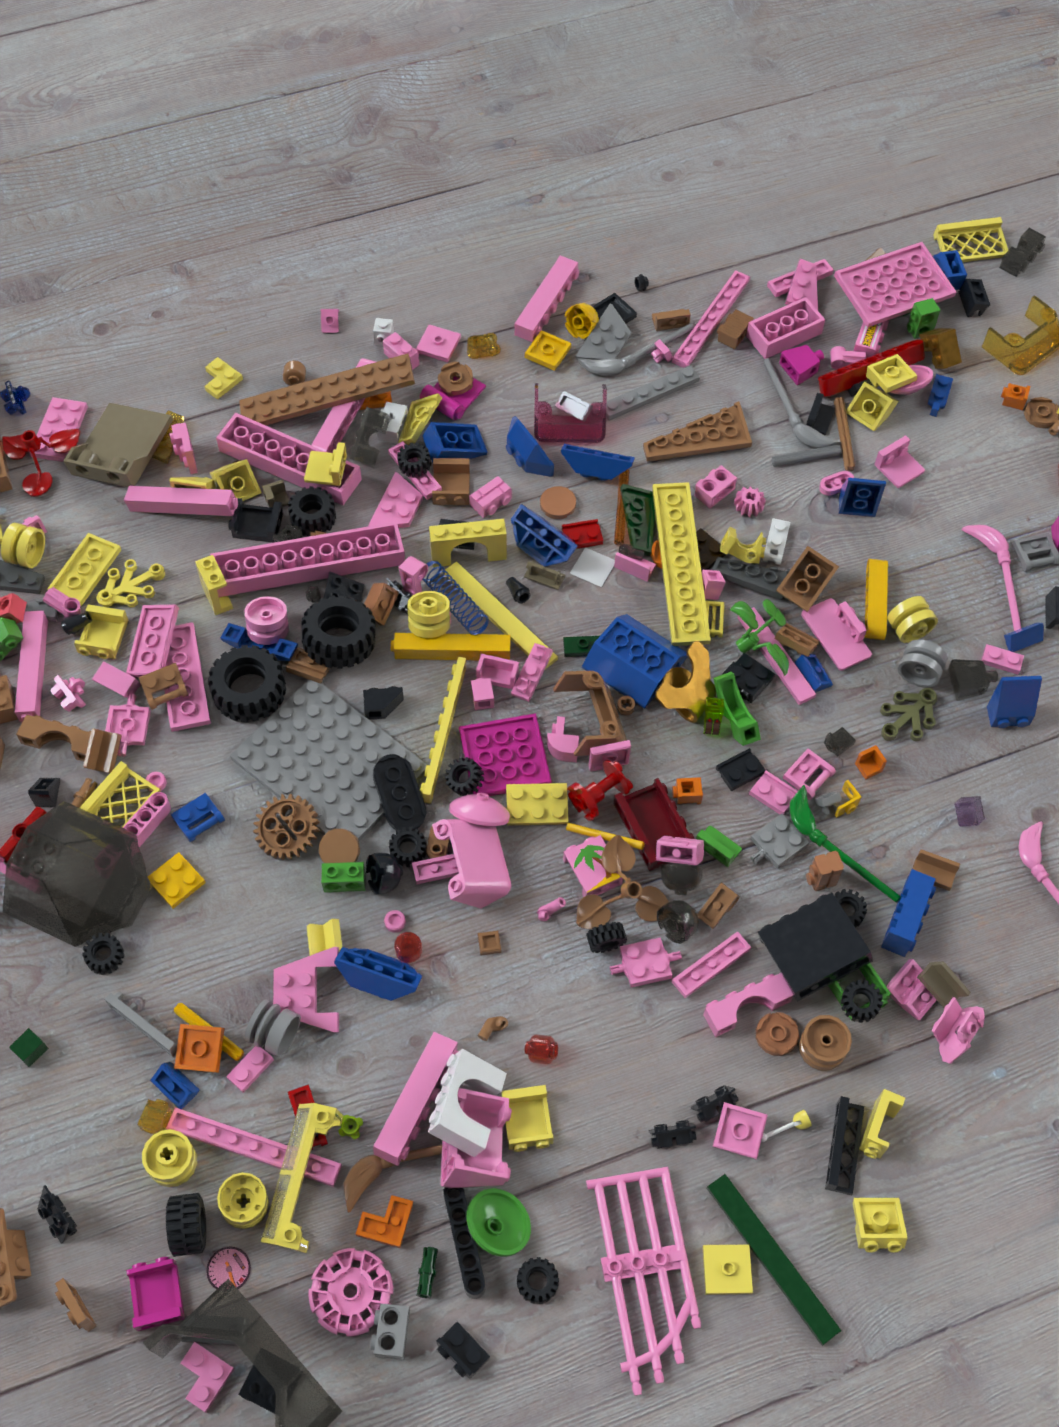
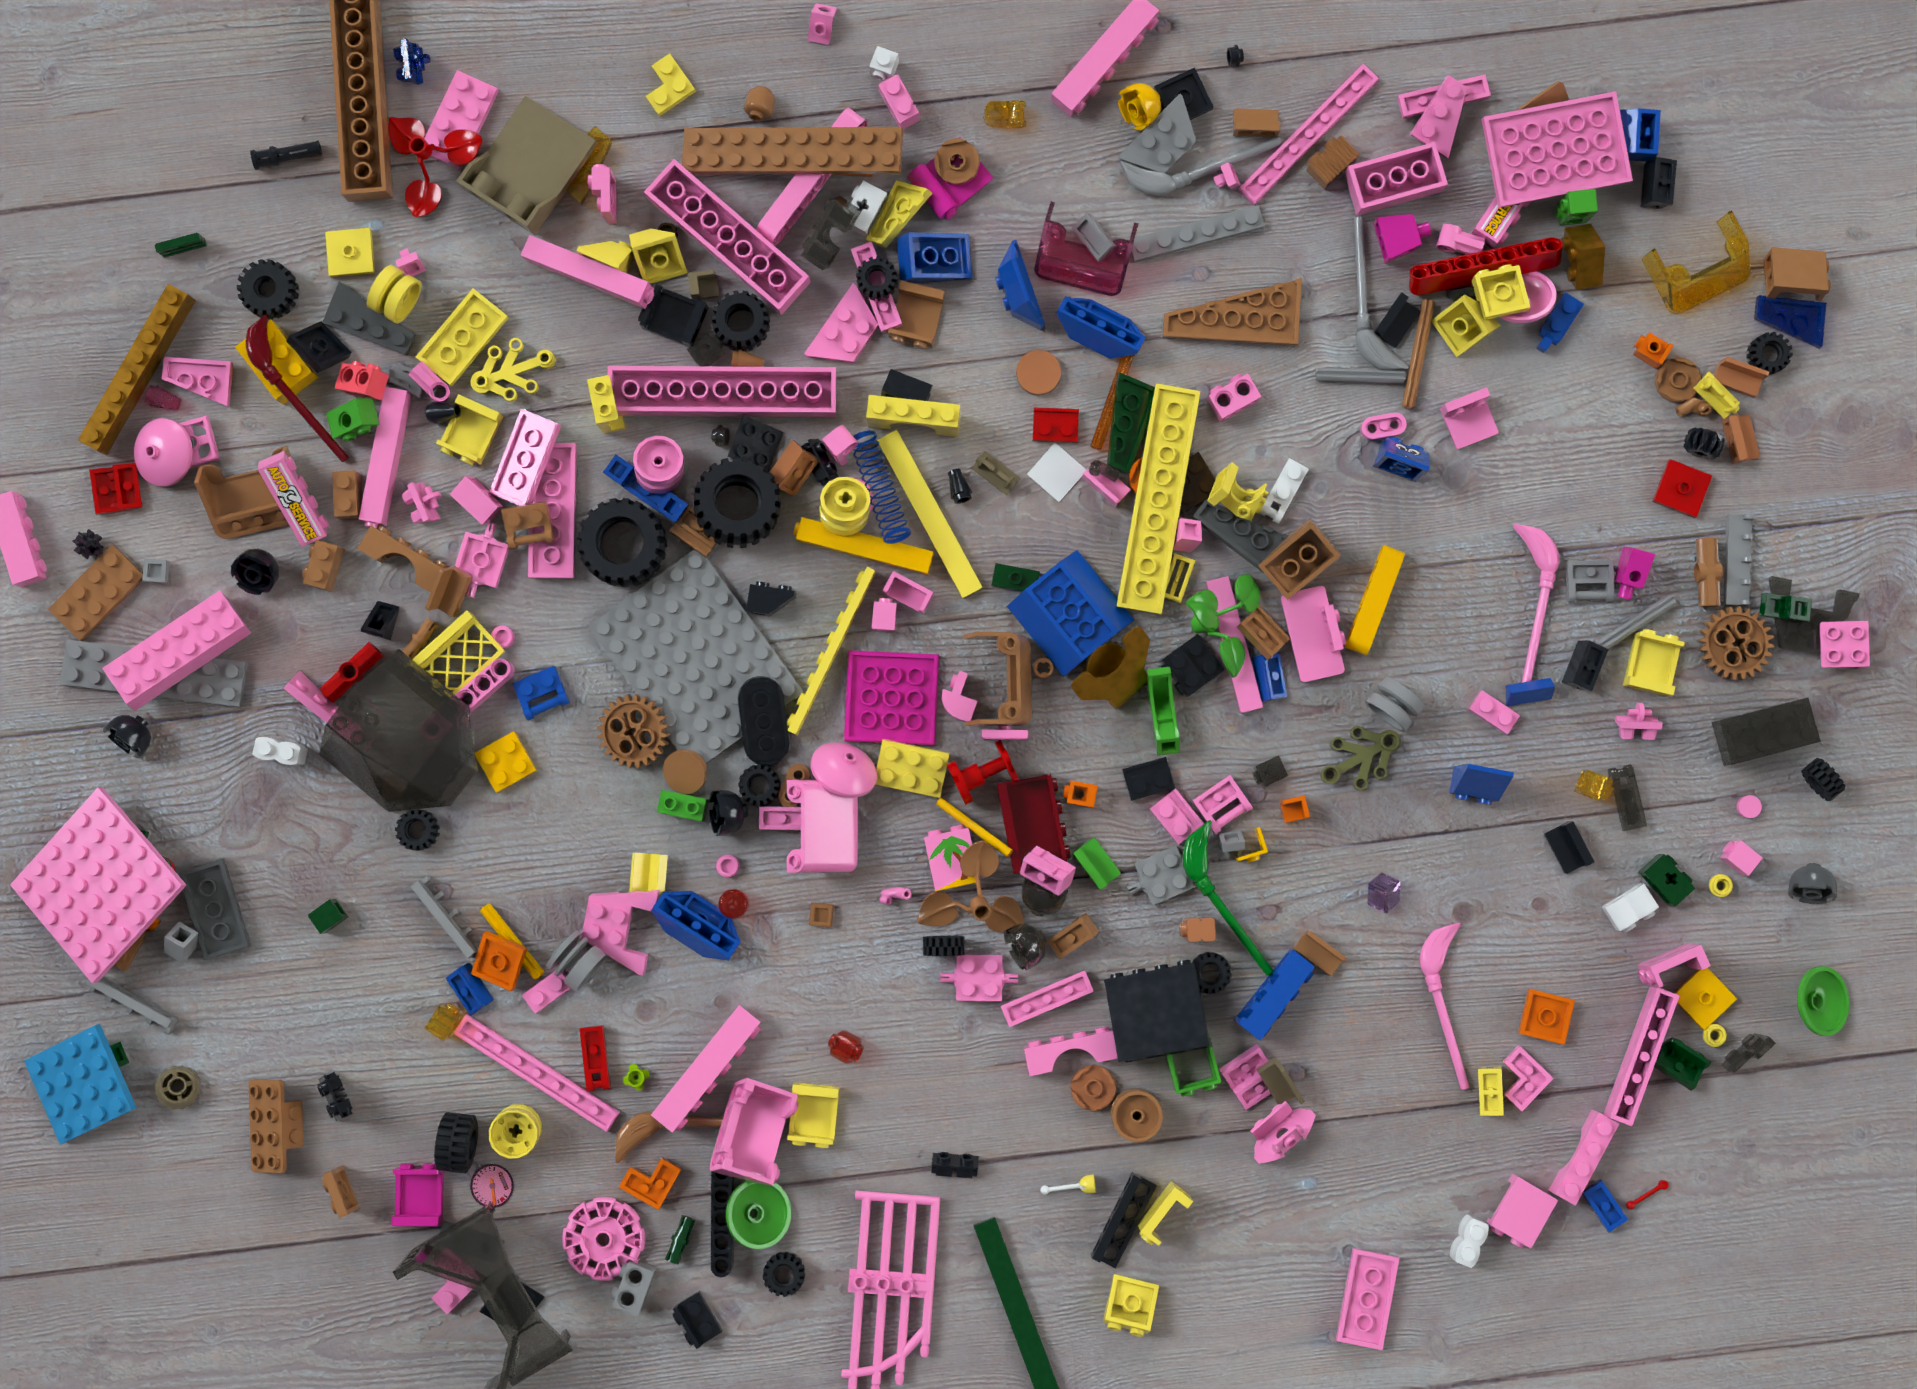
camera: 20 degrees right, 25 degrees up
light yellow wheel [142,1129,197,1187] -> none
light yellow windscreen [261,1103,343,1253] -> none
light yellow bracket [304,442,347,486] -> none
bright pink plate [416,325,461,362] -> none
white arch [428,1049,507,1157] -> none
black tyre [445,757,484,796] -> none
bright pink brick [469,476,512,518] -> none
medium nougat arm [477,1016,508,1041] -> none
blue wedge [511,504,578,567] -> none
bright pink plate [511,643,553,702] -> none
yellow plate [524,330,571,371] -> none
black hinge [691,1085,739,1122] -> none
clear neon green leg [703,697,724,736] -> none
light yellow plate [703,1245,753,1295] -> none
bright pink plate [713,1102,768,1160] -> none
bright pink gear [734,486,766,517] -> none
black tyre [841,980,883,1023] -> none
light yellow wheel [887,596,938,643] -> none
light yellow fence [933,217,1009,262] -> none
clear smoke torso [948,659,998,701] -> none
clear smoke arch [999,228,1046,277] -> none

